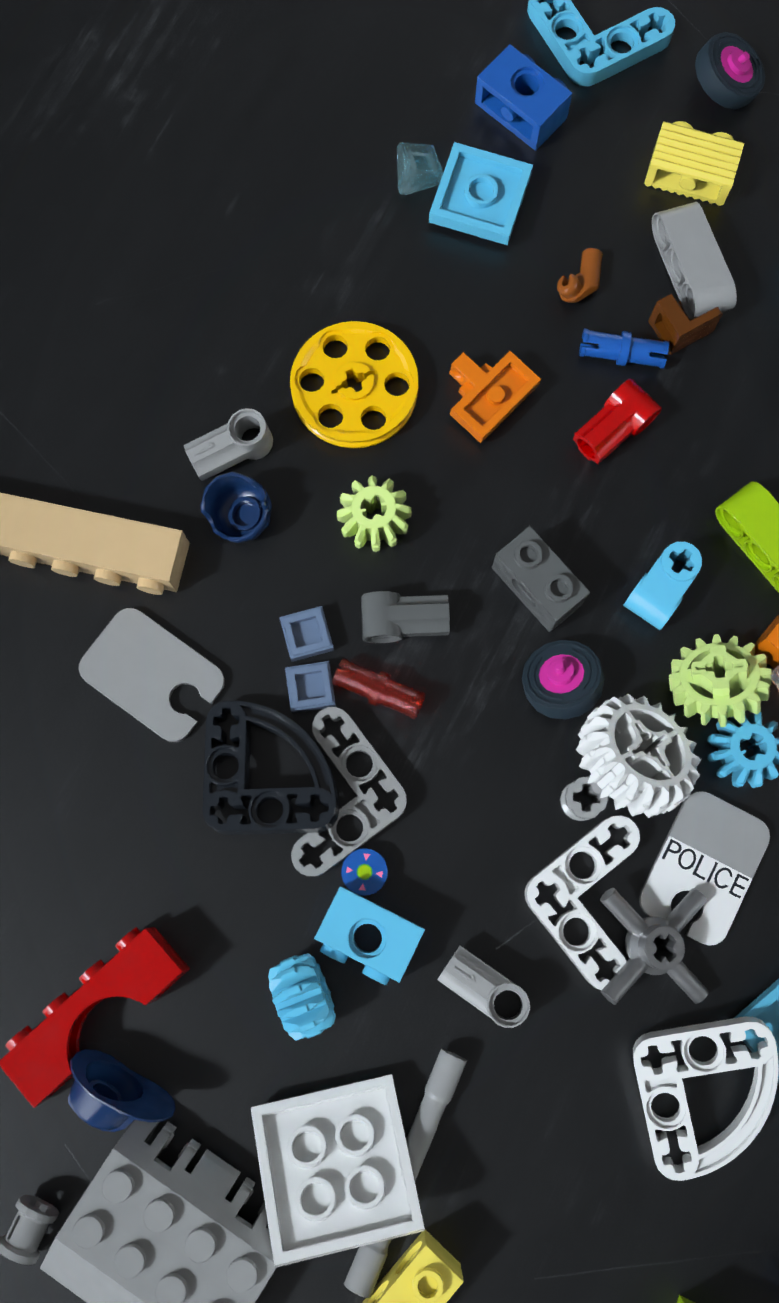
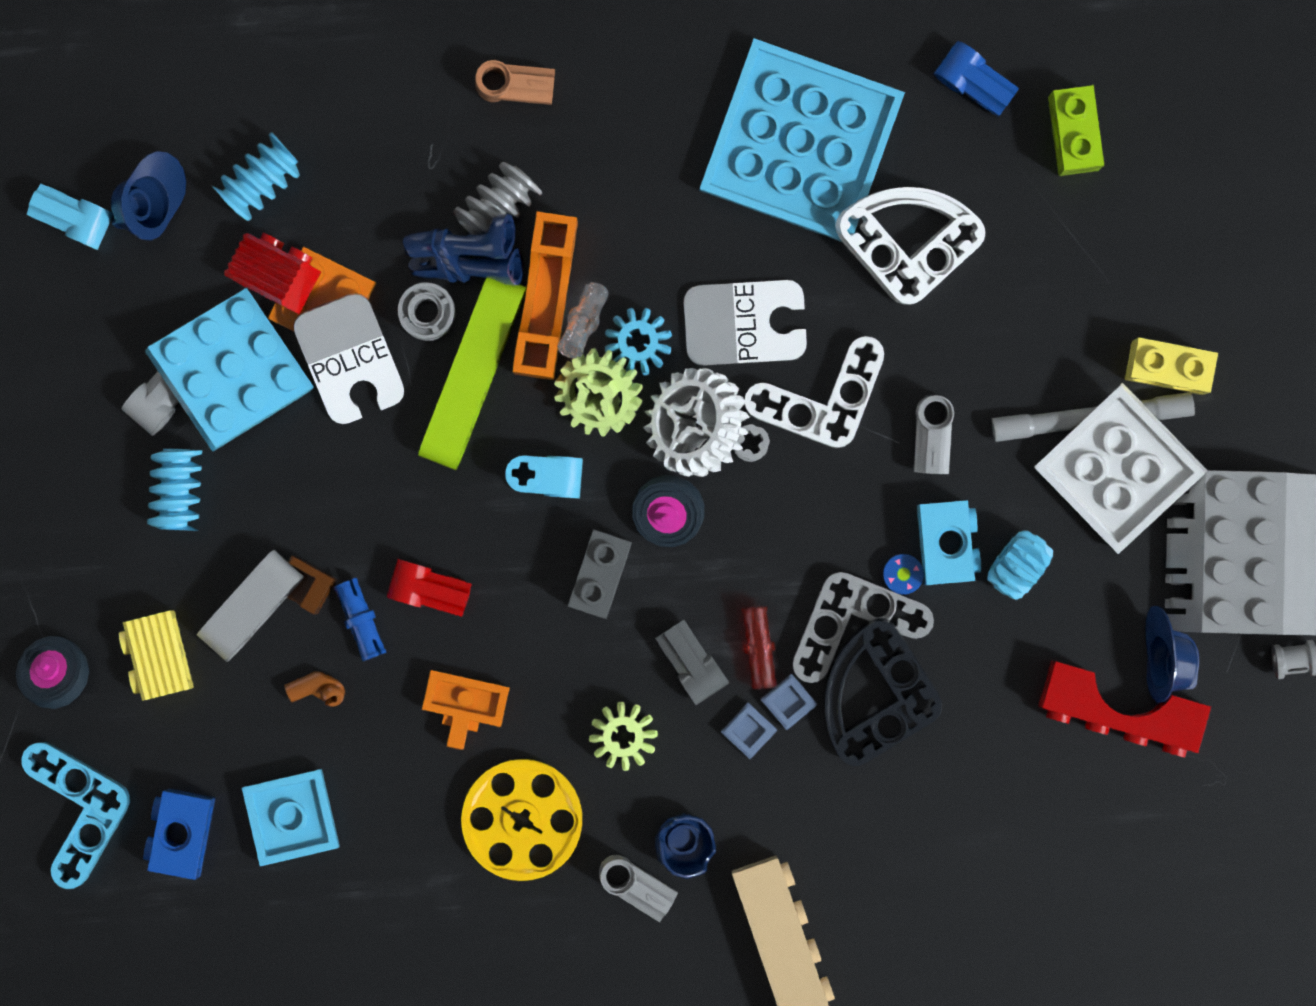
camera: 120 degrees left, 10 degrees up
light grey piece [79,608,225,742] -> none
clear light blue slope [397,142,443,195] -> none
flat silver bar [600,888,709,1005] -> none

